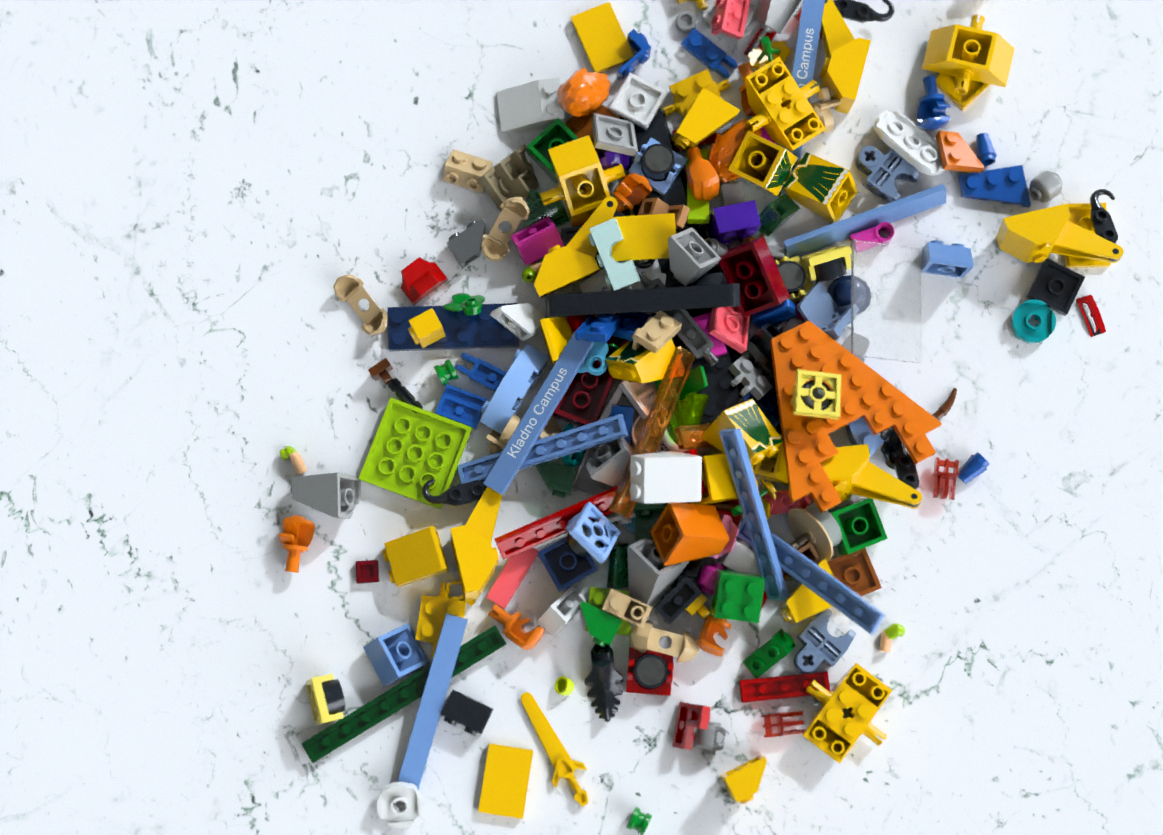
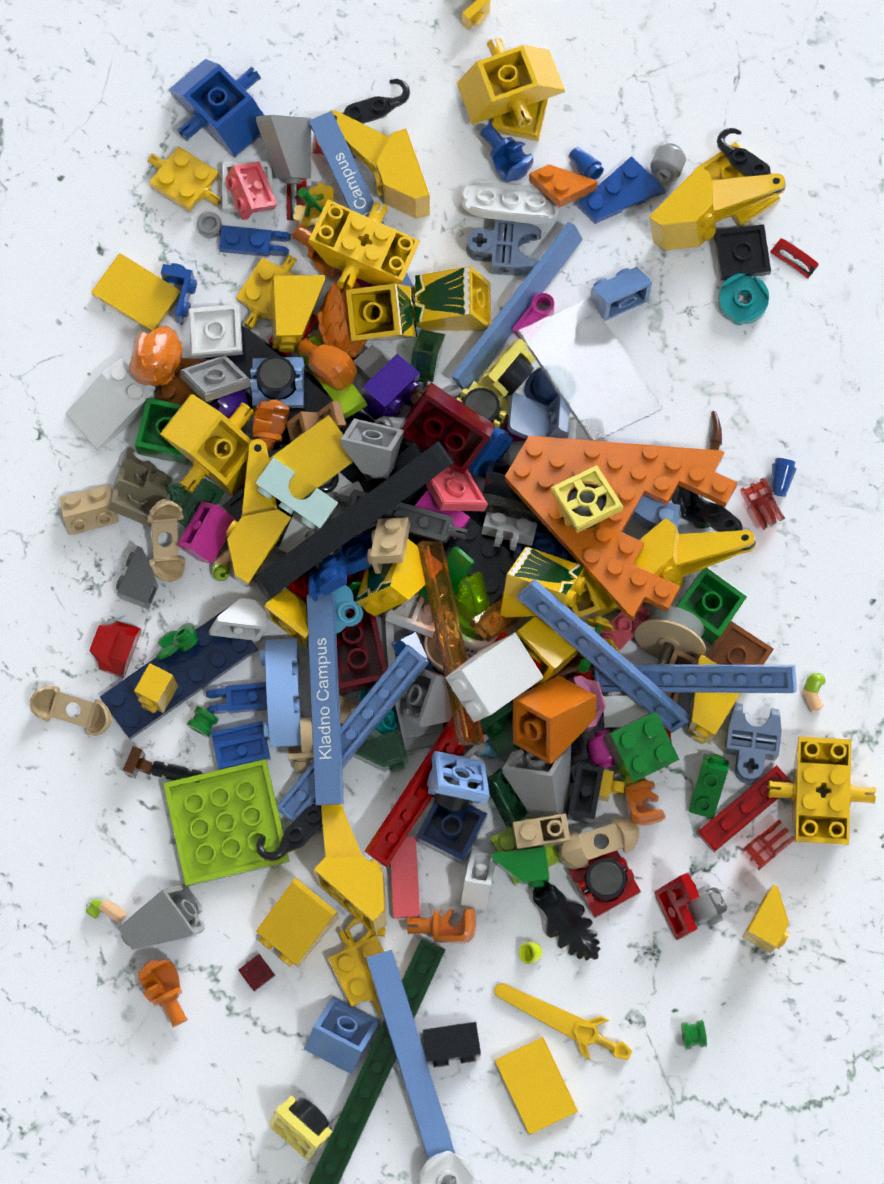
camera: 30 degrees left, 5 degrees down
tan piece [811,86,841,134] -> none

